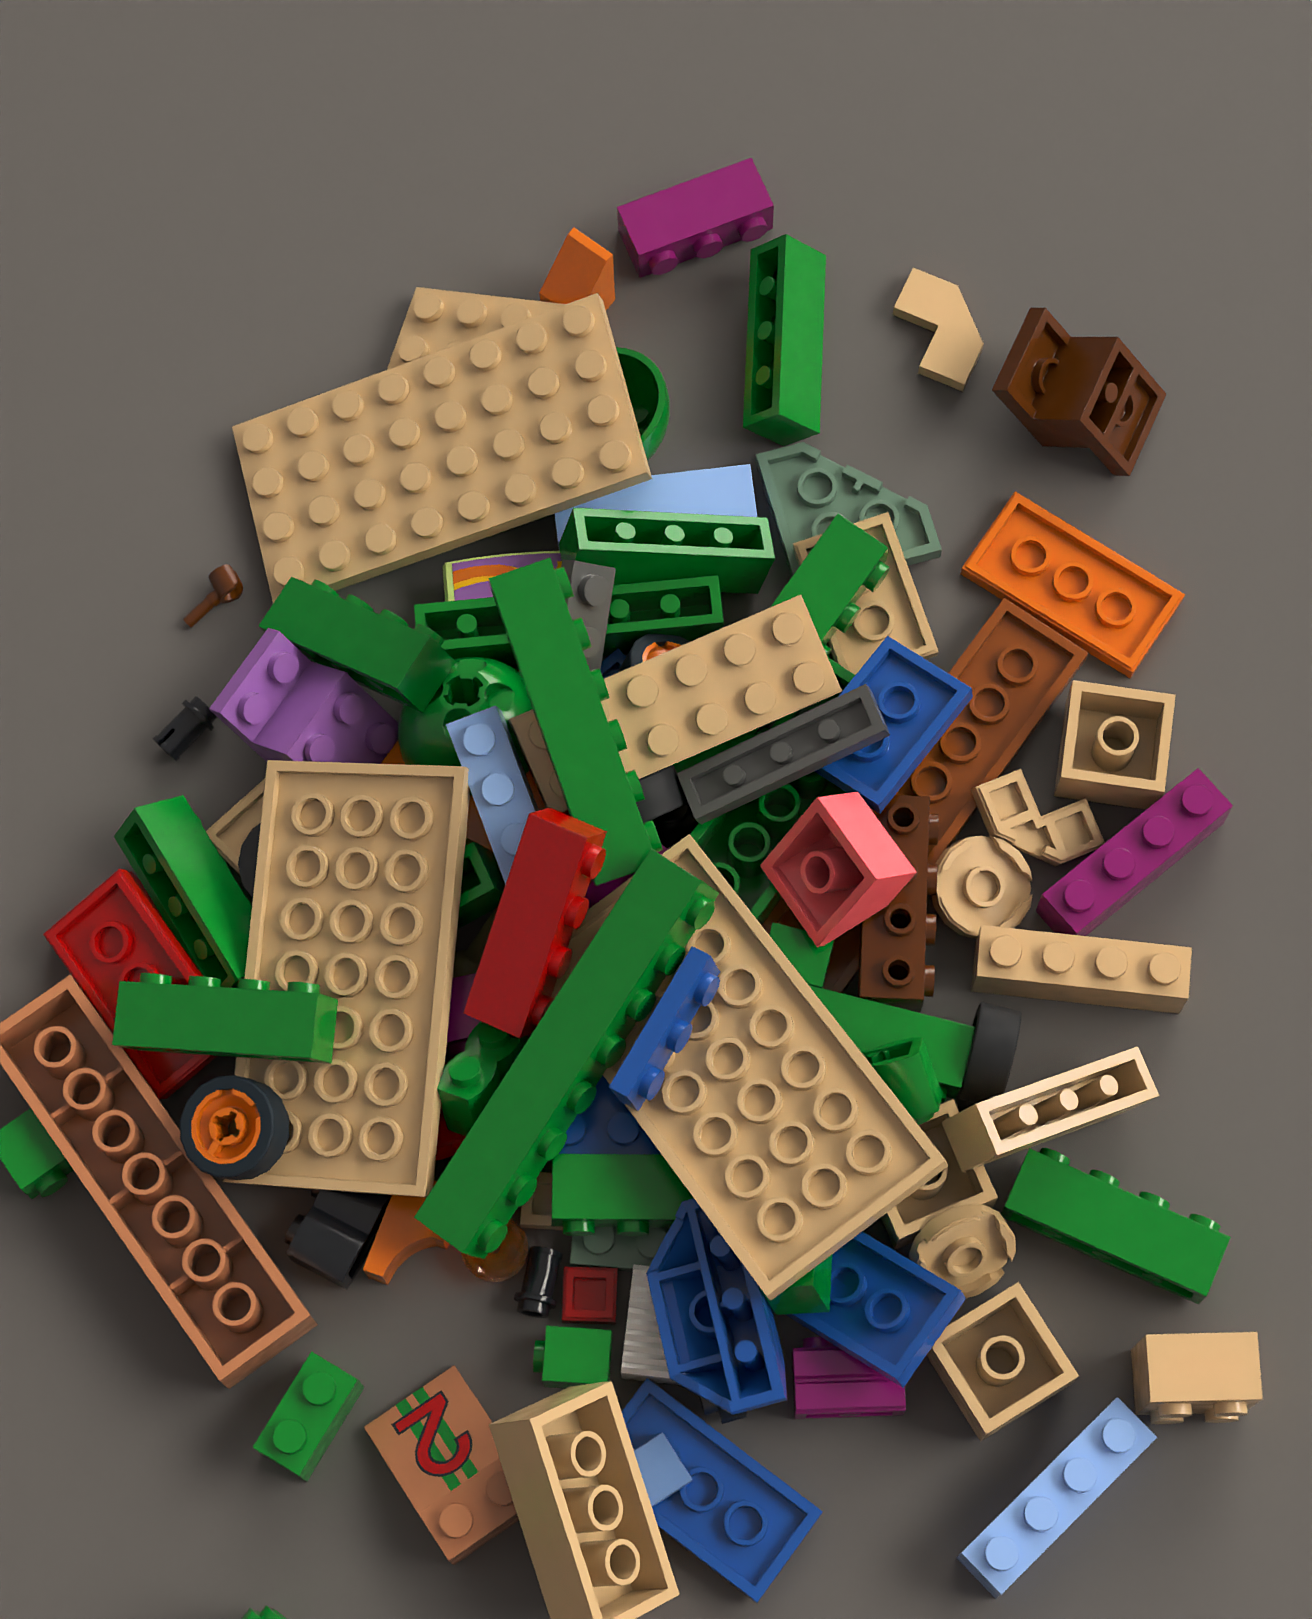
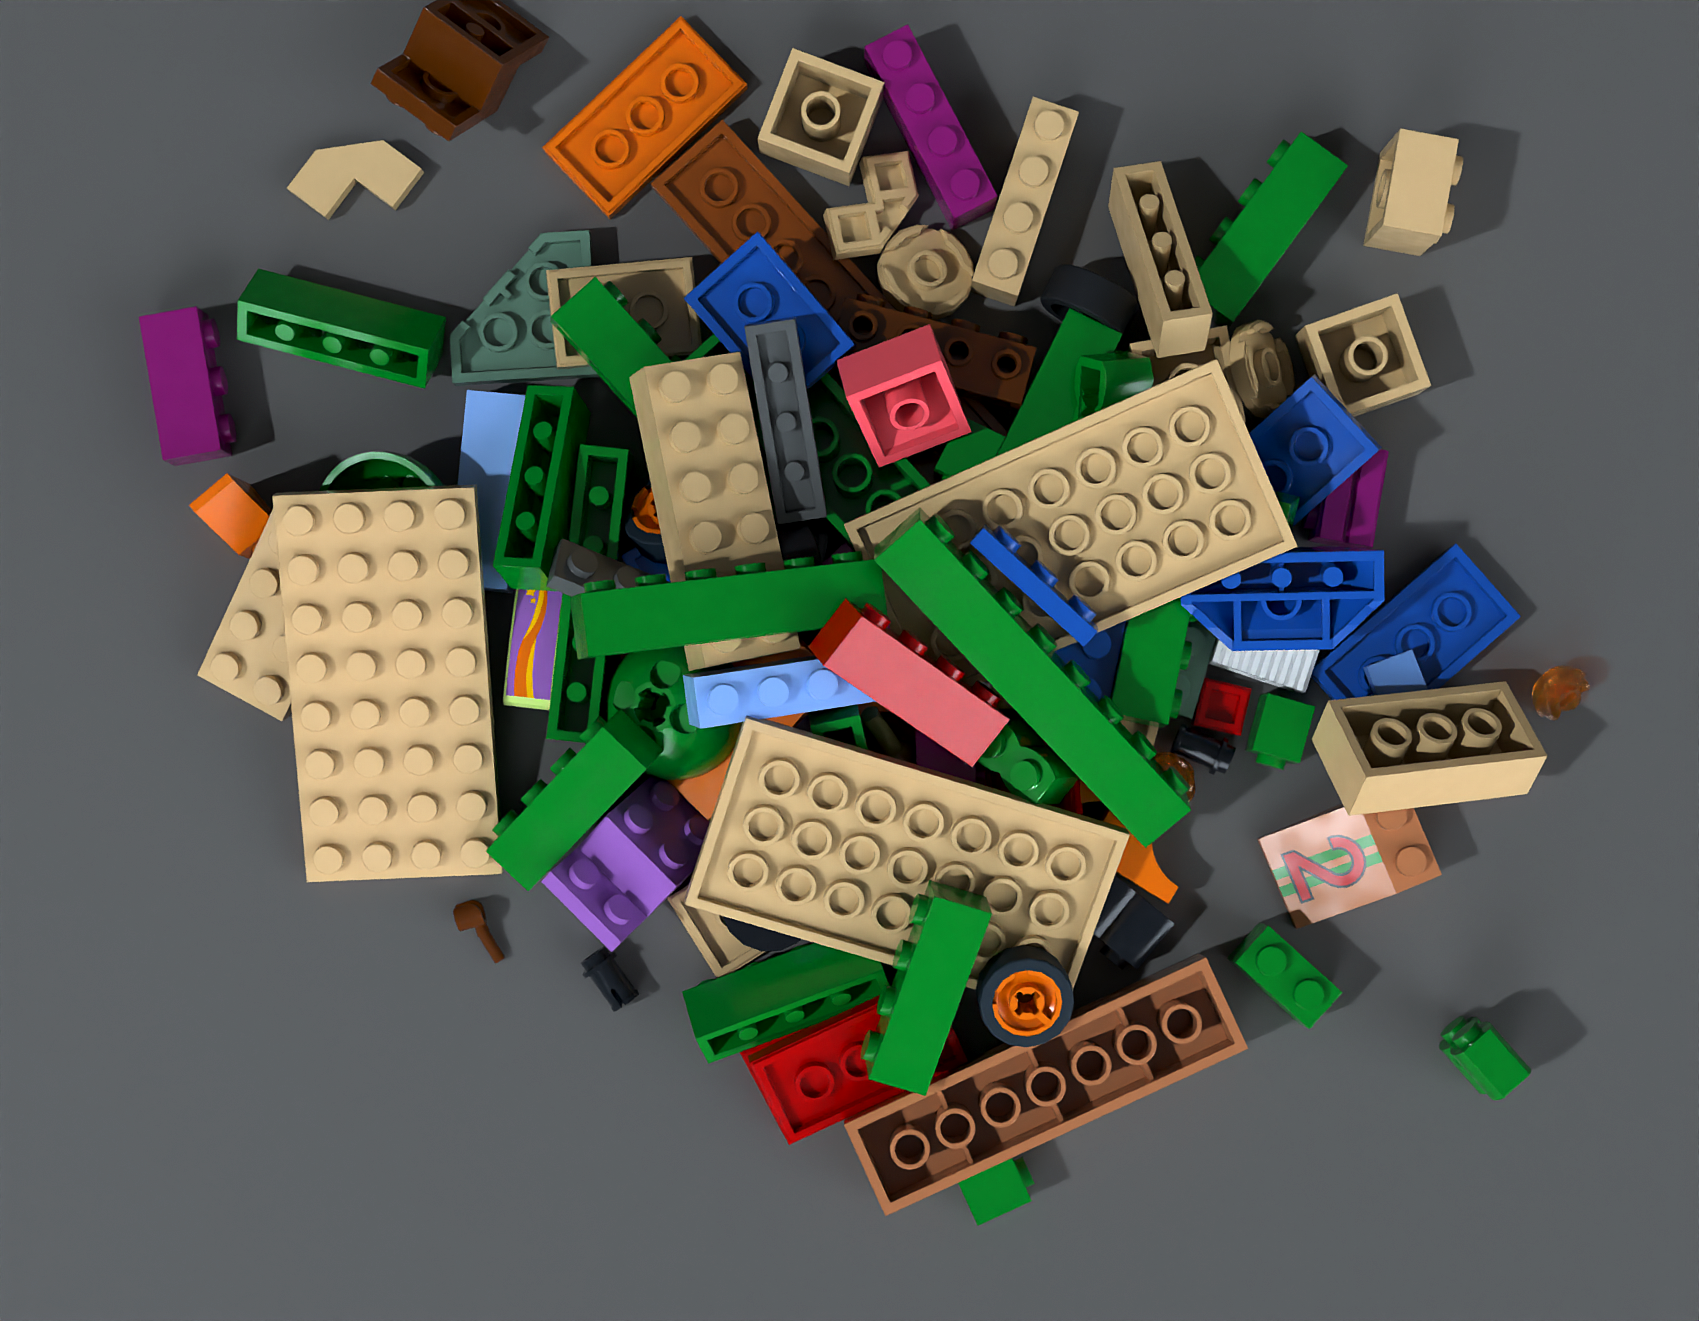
camera: 80 degrees left, 15 degrees up
light blue brick [956,1397,1157,1599] -> none

